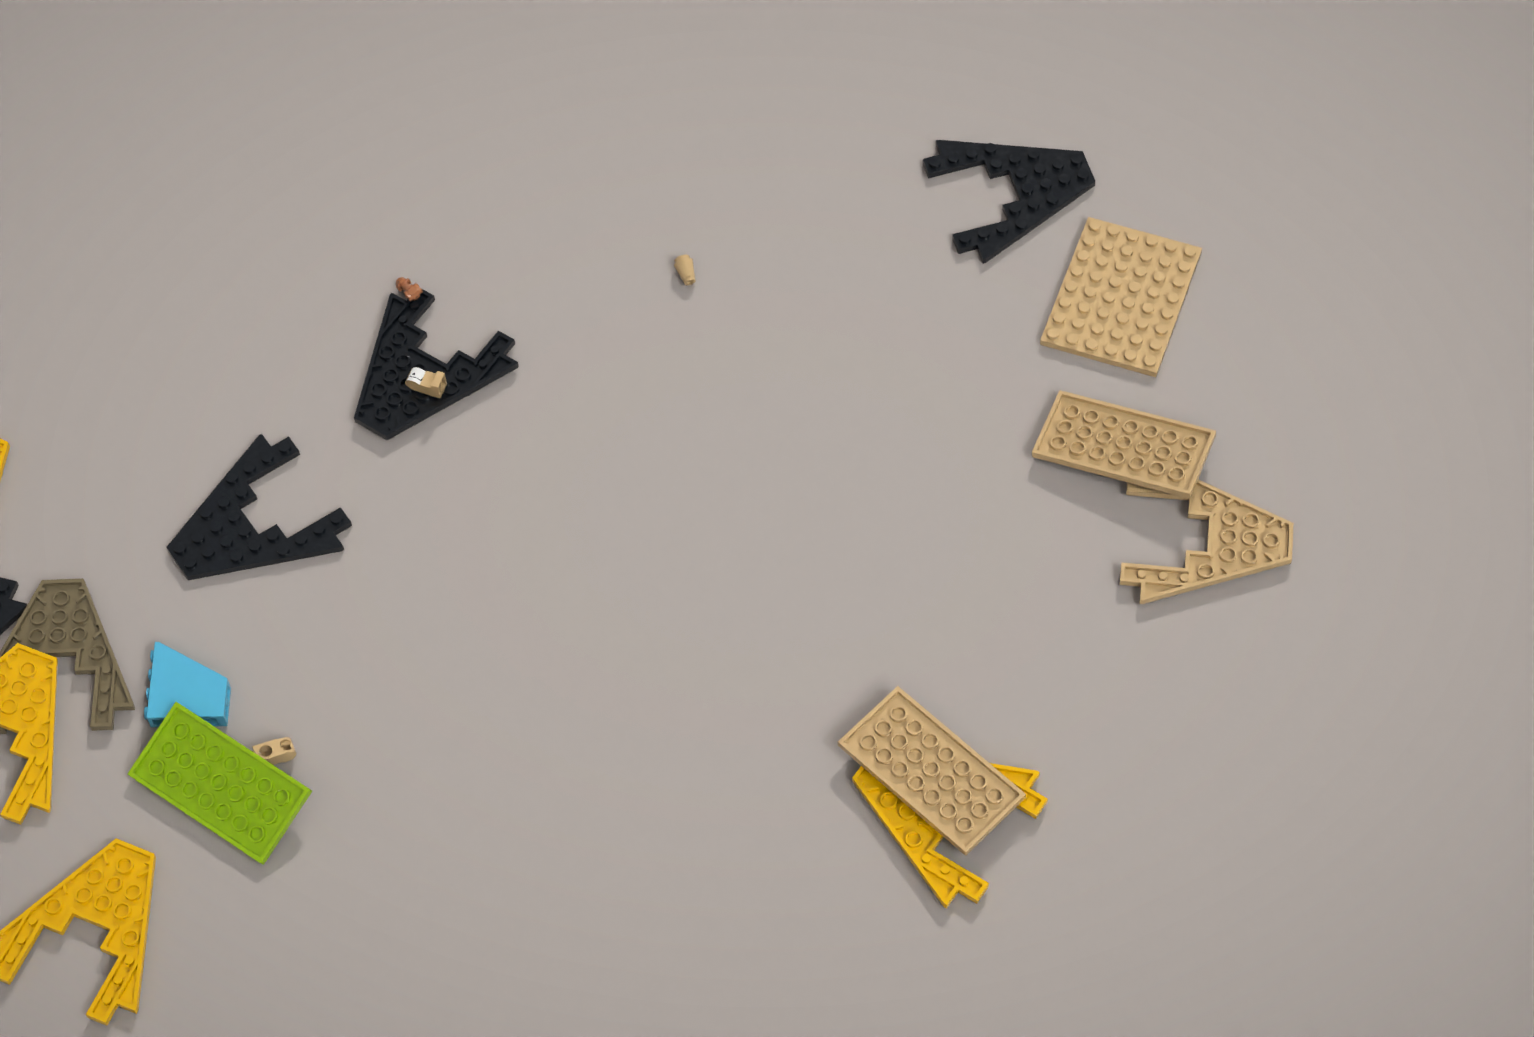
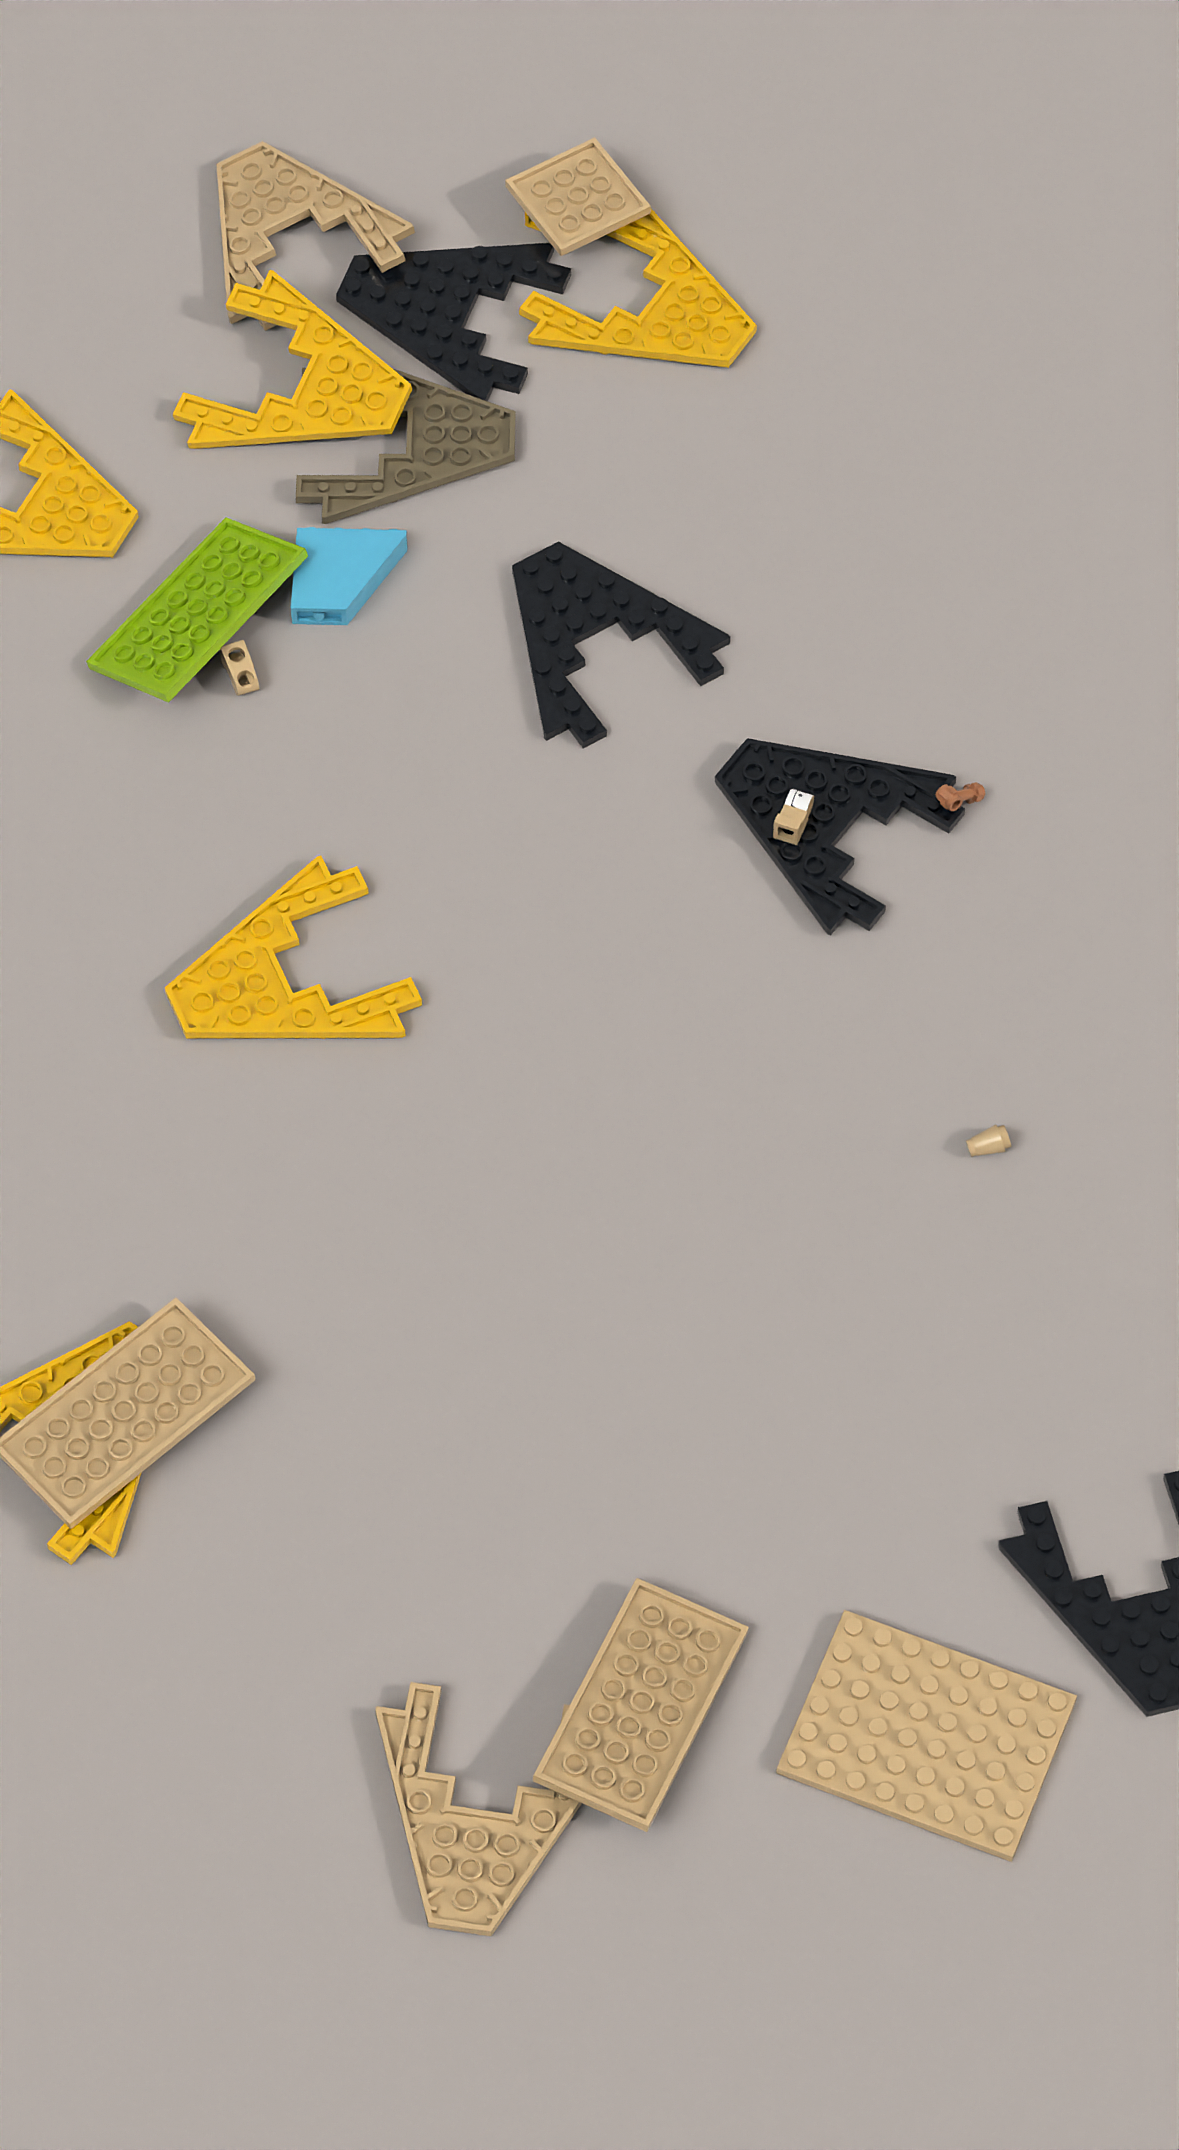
camera: 90 degrees right, 0 degrees up
none -> yellow wing [165,855,422,1039]

